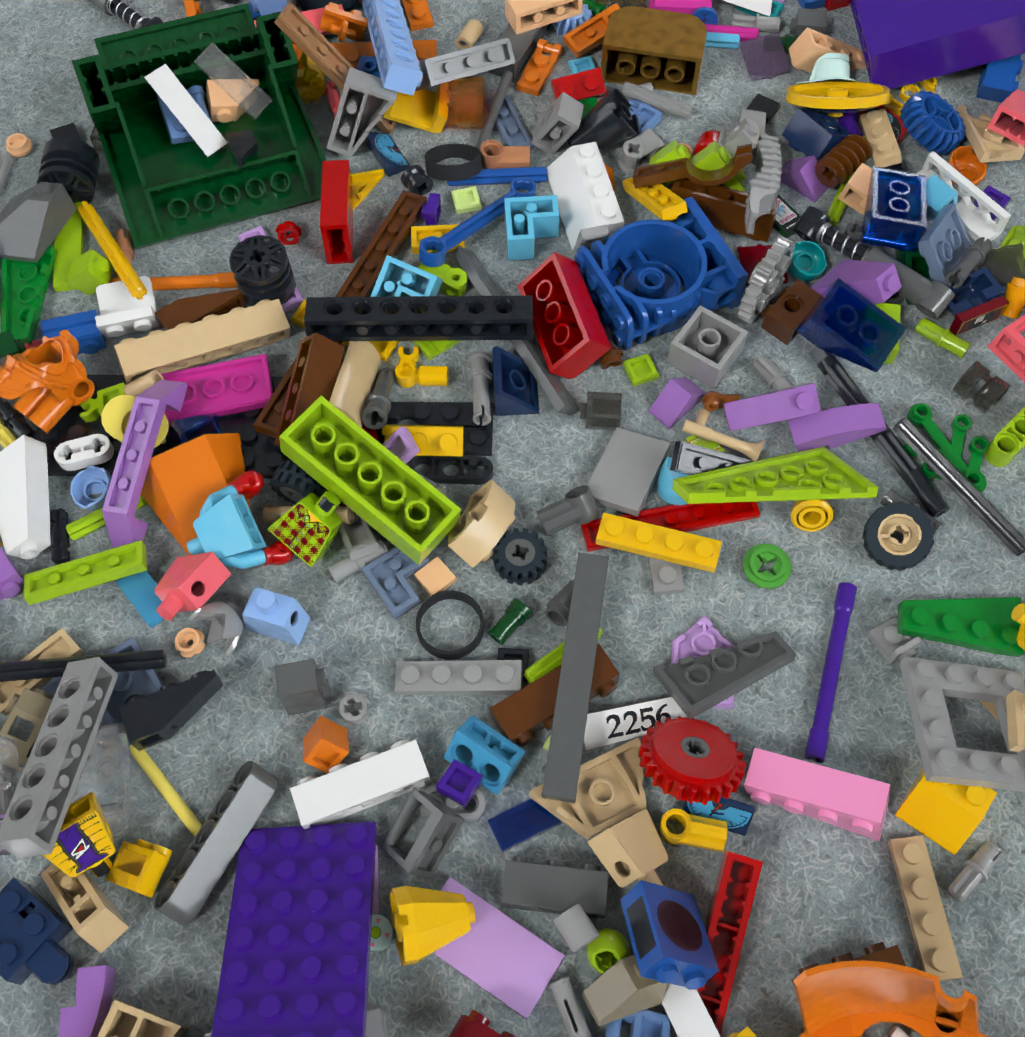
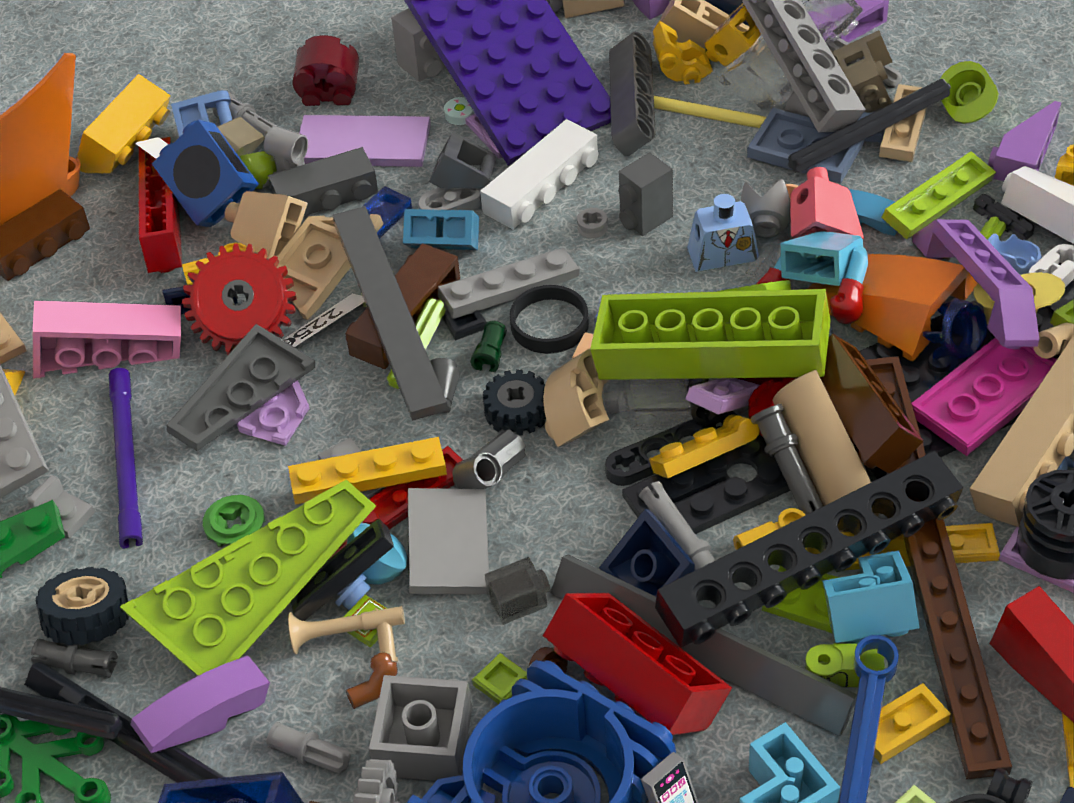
camera: 155 degrees right, 15 degrees down
black slope [119,670,223,751] -> none
orange panel [303,716,349,774] -> none
yellow cone [389,886,476,966] -> none
dark purple plate [421,193,441,226] -> none
dark purple plate [436,759,483,807] -> none
medium lavender slope [649,377,706,429] -> none
medium lavender slope [723,383,821,431] -> none

